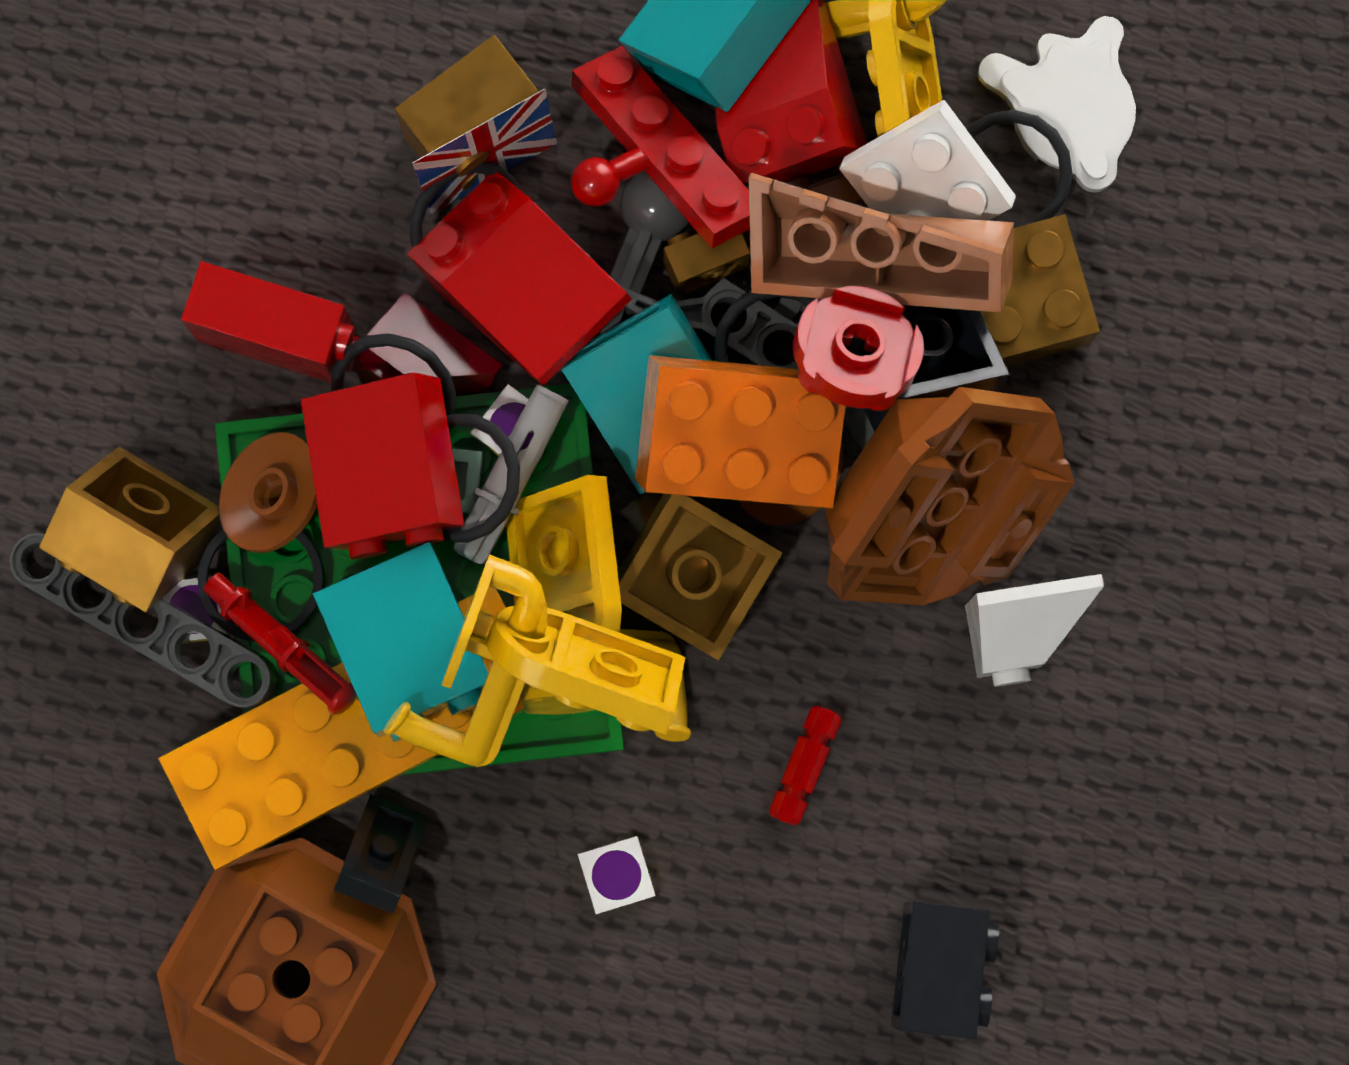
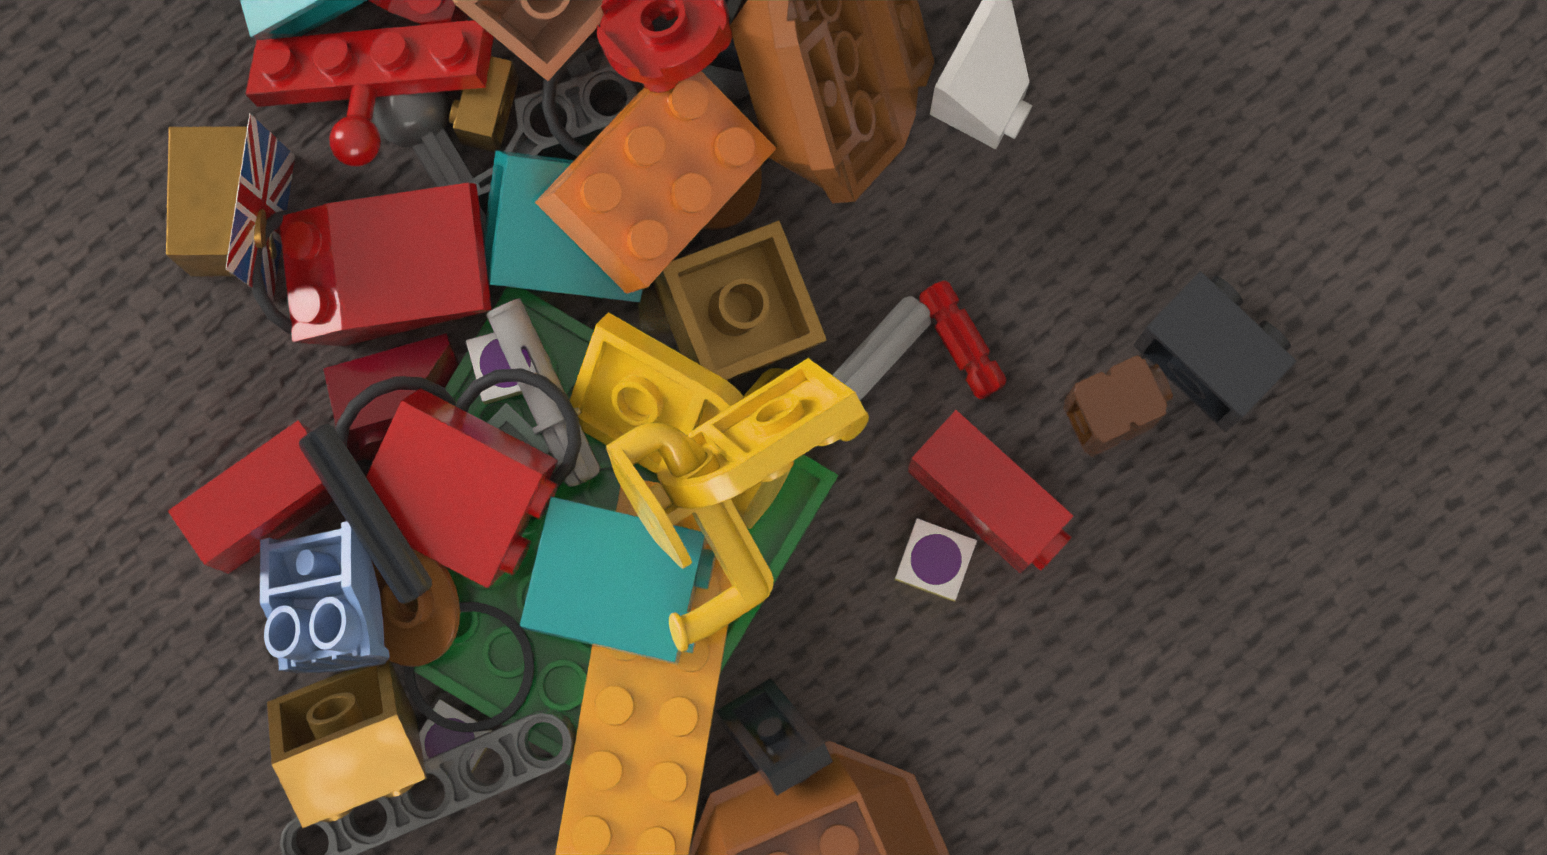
camera: 45 degrees left, 0 degrees up
red piece [203,573,357,715] -> none
none -> medium blue slope [260,521,389,673]
none -> black axle [299,423,432,604]
none -> light grey axle [833,296,931,400]
none -> red brick [907,410,1073,574]
none -> reddish brown brick [1063,355,1173,457]

